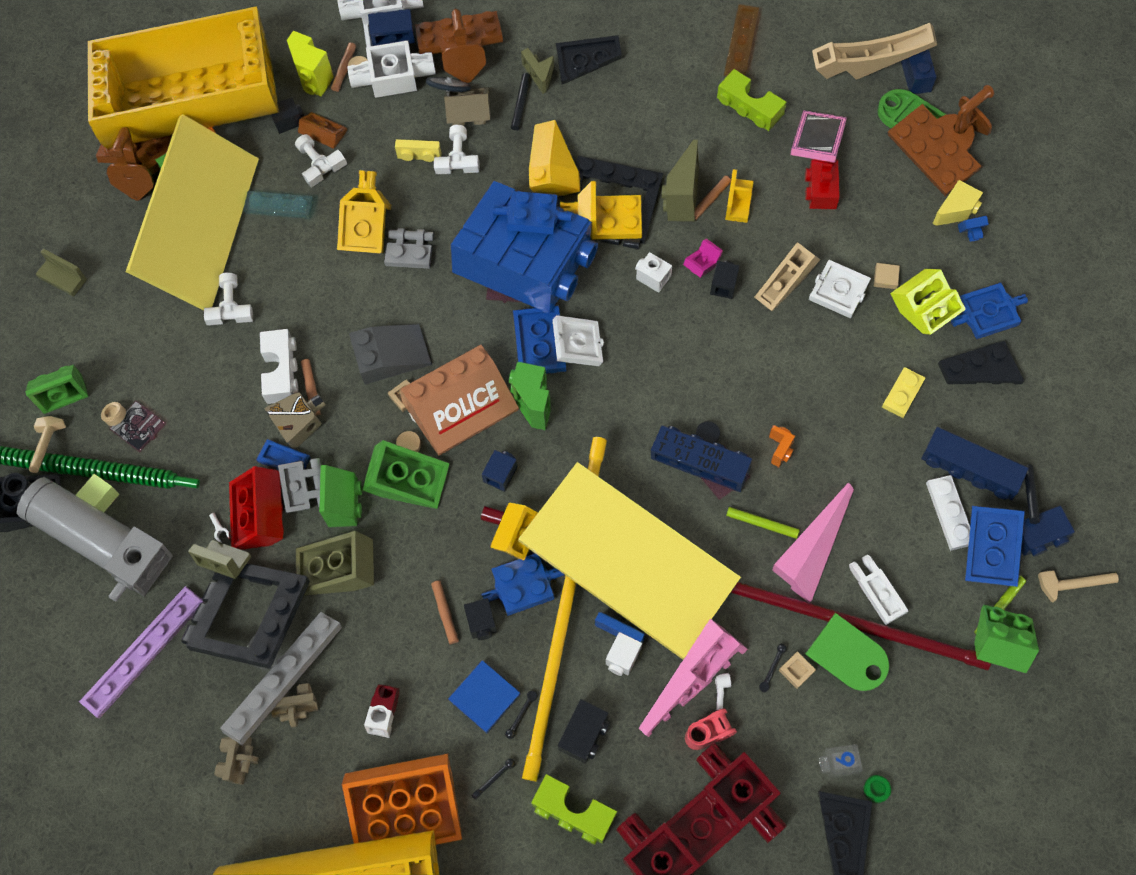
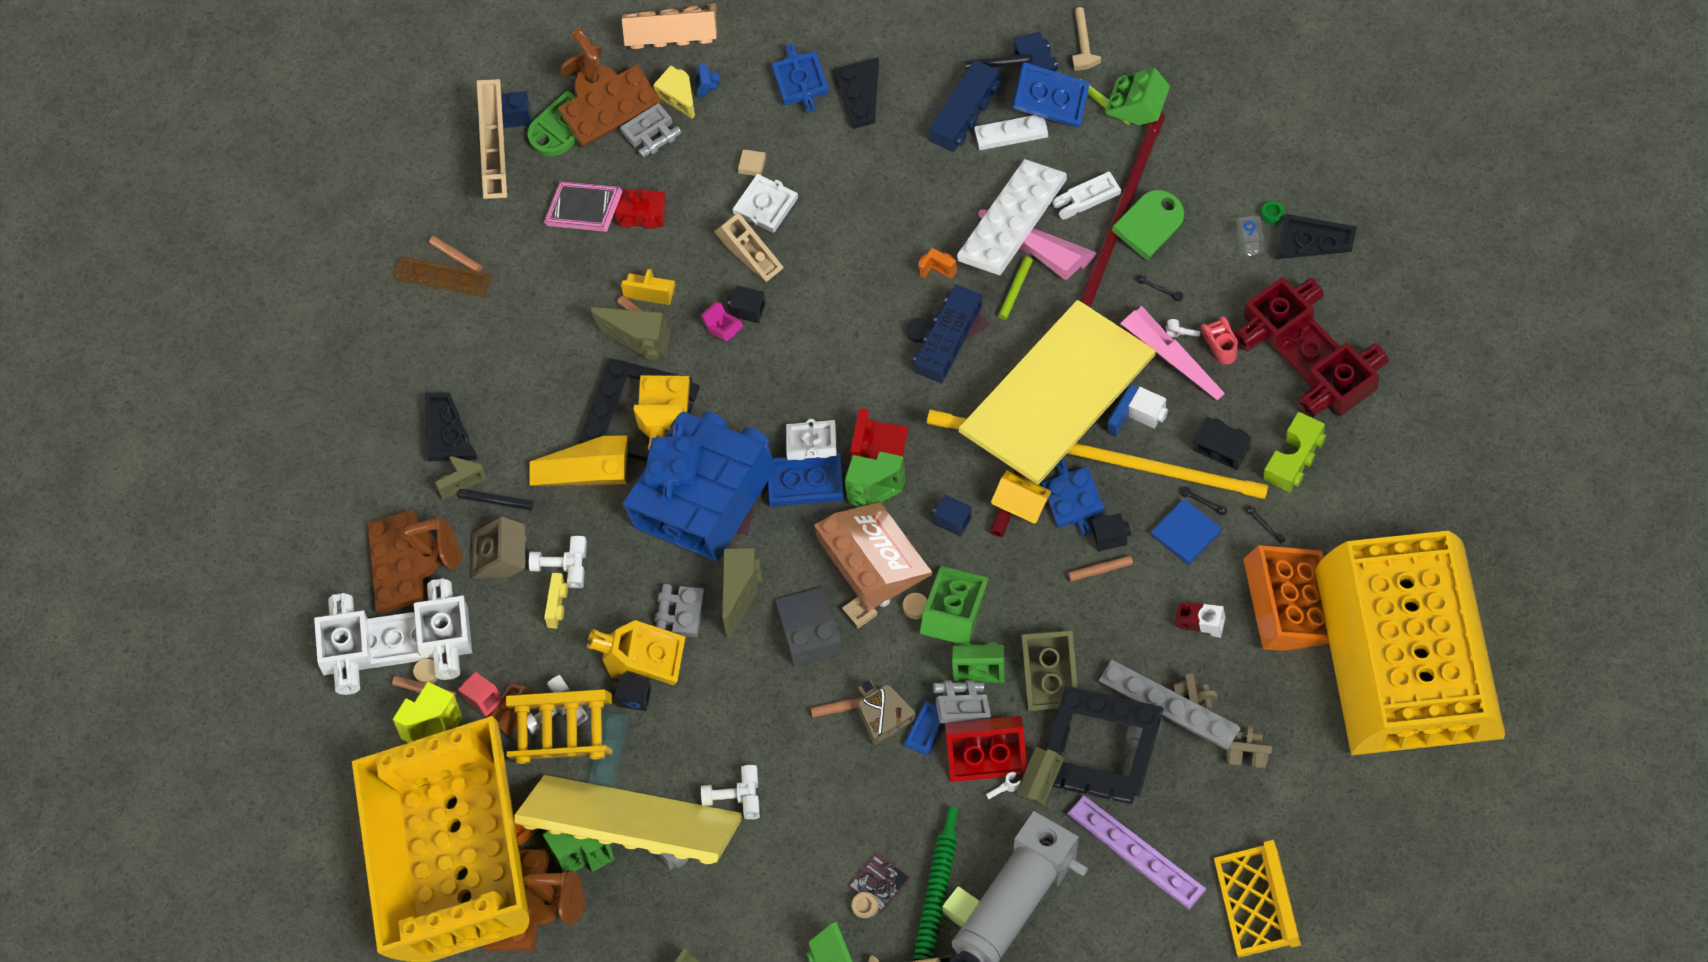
camera: 85 degrees left, 5 degrees down
white arch [260,329,298,404] -> none
dark blue brick [368,9,415,46] -> none
wheel [426,77,471,92] -> none
white brick [635,252,672,293] -> none
lime arch [717,69,787,131] -> none
tan tile [779,651,816,689] -> none
light yellow plate [882,367,925,418] -> none
neon yellow piece [890,269,966,335] -> none
none -> nougat piece [429,236,482,274]
none -> coral brick [458,672,504,717]
none -> yellow fence [506,690,613,764]
none -> black brick [612,674,652,711]
none -> light grey plate [620,103,682,158]
none -> light nougat wedge [622,3,717,49]
none -> olive slope [723,548,763,638]
none -> red bracket [850,408,908,460]
none -> white plate [957,159,1067,275]
none -> yellow fence [1214,840,1301,957]

